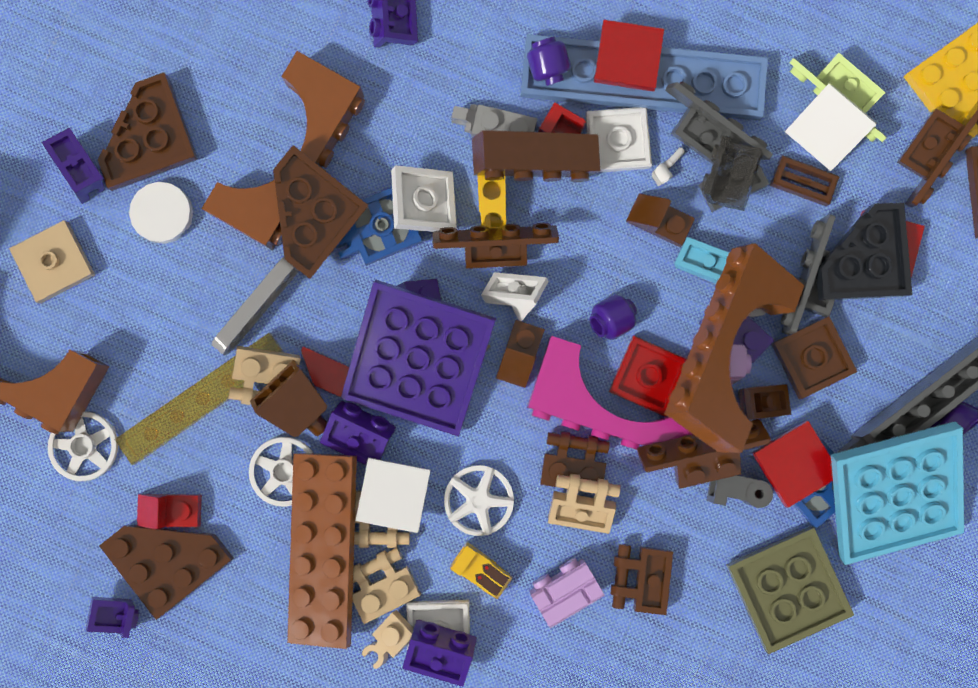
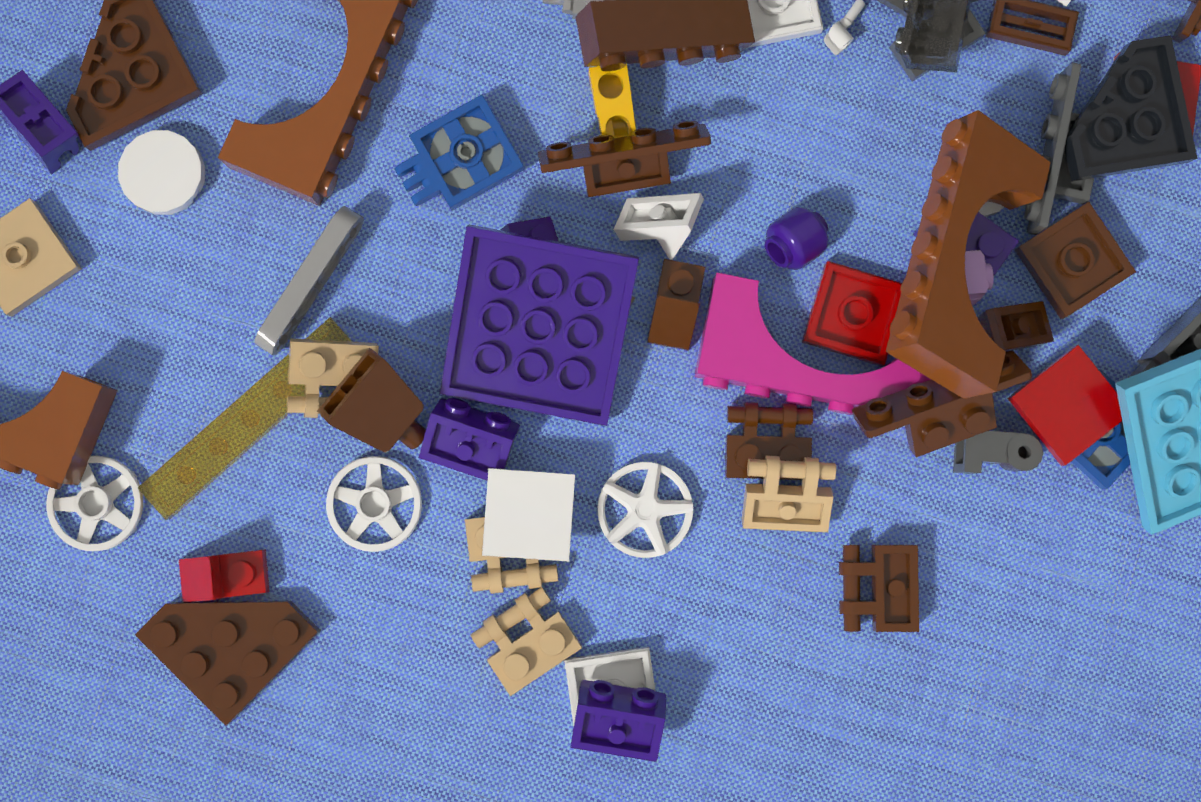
camera: 10 degrees left, 0 degrees up
dark purple bracket [86,597,139,638] -> none
reddish brown plate [273,145,368,279] -> none
dark orange plate [287,453,357,649] -> none
red tile [301,347,349,397] -> none
tan plate [362,610,414,669] -> none
white plate [391,165,457,232] -> none
yellow leg [450,542,513,599] -> none
lavender brick [529,558,605,628] -> none
reddish brown slope [625,194,695,247] -> none
medium azure plate [674,237,730,283] -> none
olive plate [726,526,854,654] -> none

